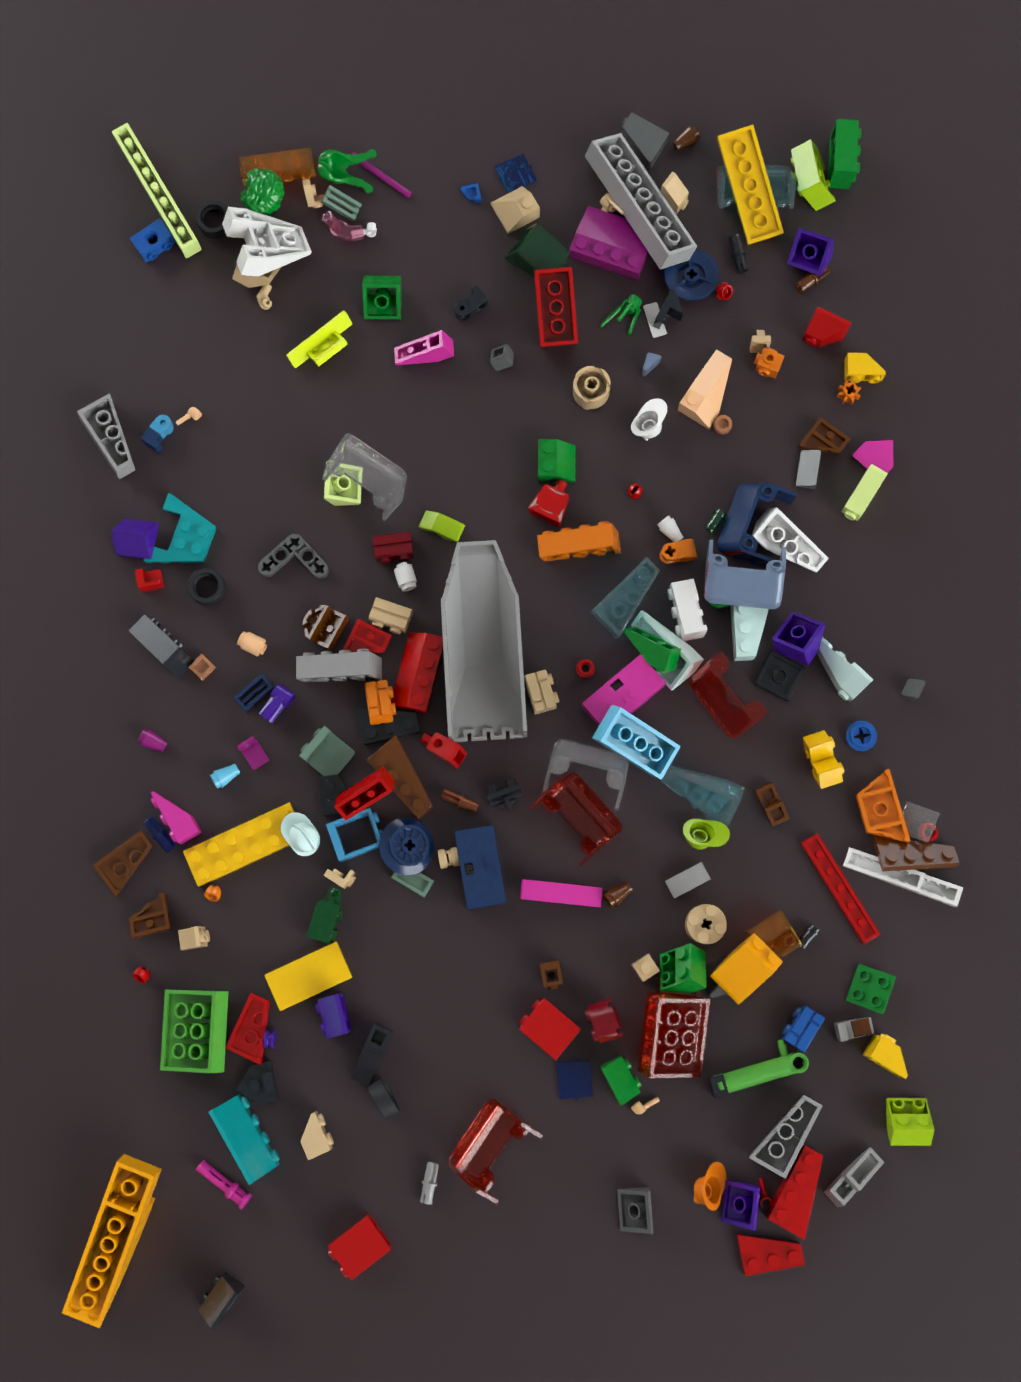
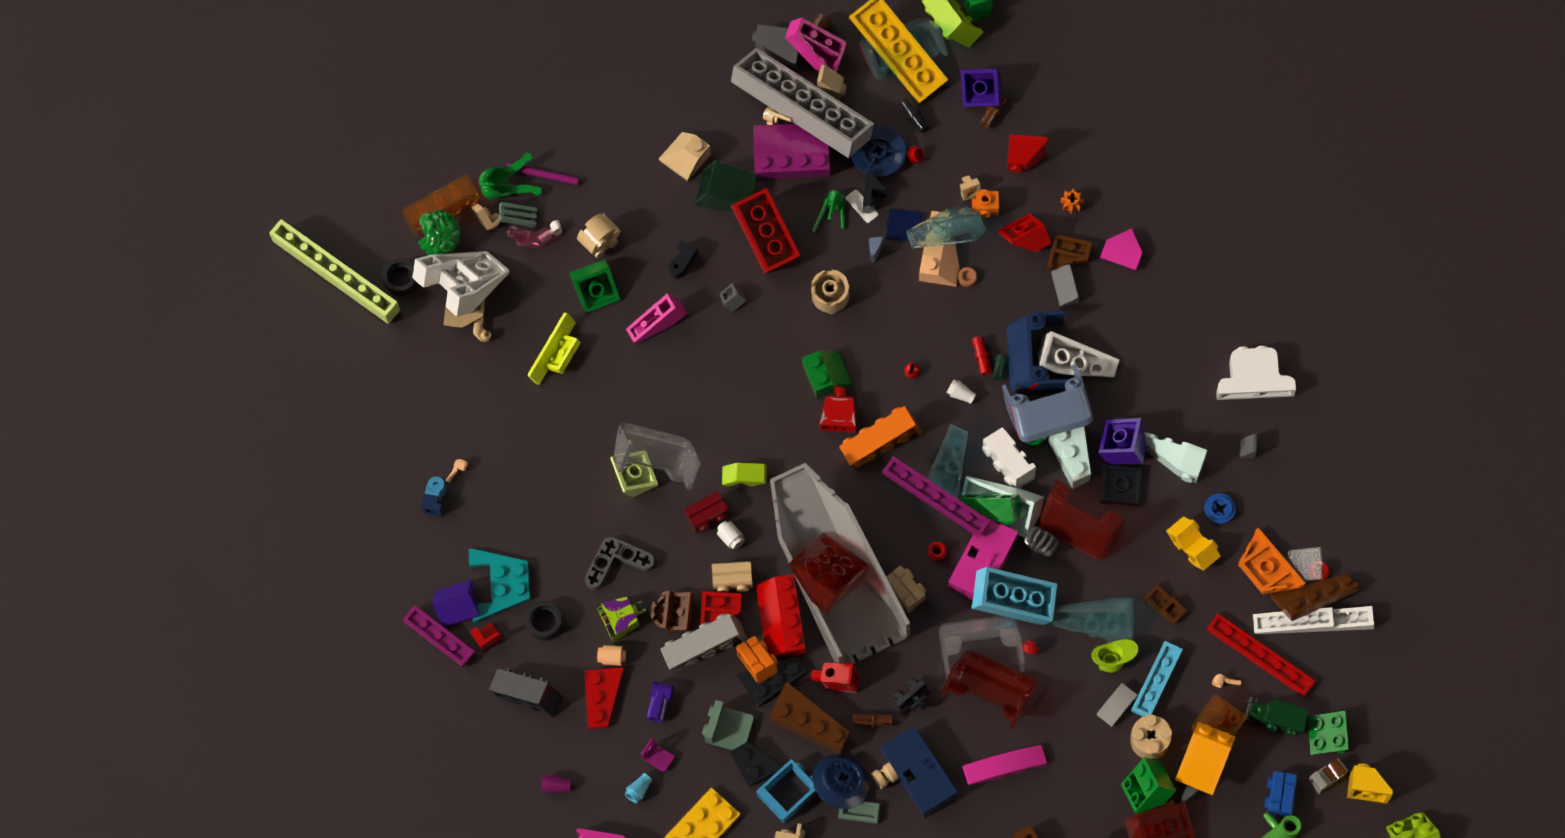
camera: 20 degrees left, 10 degrees down
light grey wedge [77,393,135,479] -> none
blue brick [130,218,176,262] -> none
nougat tile [189,653,216,681] -> none
dark blue tile [233,673,275,712] -> none
light aqua piece [281,812,320,856] -> none
red brick [334,766,395,821] -> none
blue tile [460,183,482,203] -> none
clear blue piece [495,154,536,193] -> none
reddish brown cone [603,882,633,908] -> none
white piece [631,398,667,440] -> none
tan brick [631,954,660,982] -> none
orange piece [659,539,698,564] -> none
yellowish green slope [841,464,888,521] -> none
yellow slope [844,353,886,383] -> none
none -> magenta plate [402,605,475,668]
none -> tan brick [577,213,621,259]
none -> red wing [585,667,624,730]
none -> torso [597,597,646,643]
none -> dark pink wedge [785,17,847,73]
none -> clear red slope [789,532,871,614]
none -> magenta plate [882,456,990,538]
none -> clear blue piece [886,209,922,242]
none -> clear light blue wedge [906,206,986,248]
none -> red pin [972,336,993,376]
none -> red slope [997,213,1052,252]
none -> red plate [1021,640,1040,655]
none -> dark grey gear [1024,527,1059,557]
none -> medium azure plate [1131,641,1183,717]
none -> light nougat hand [1212,674,1241,688]
none -> white brick [1217,346,1296,400]
none -> dark green hinge [1248,699,1308,737]

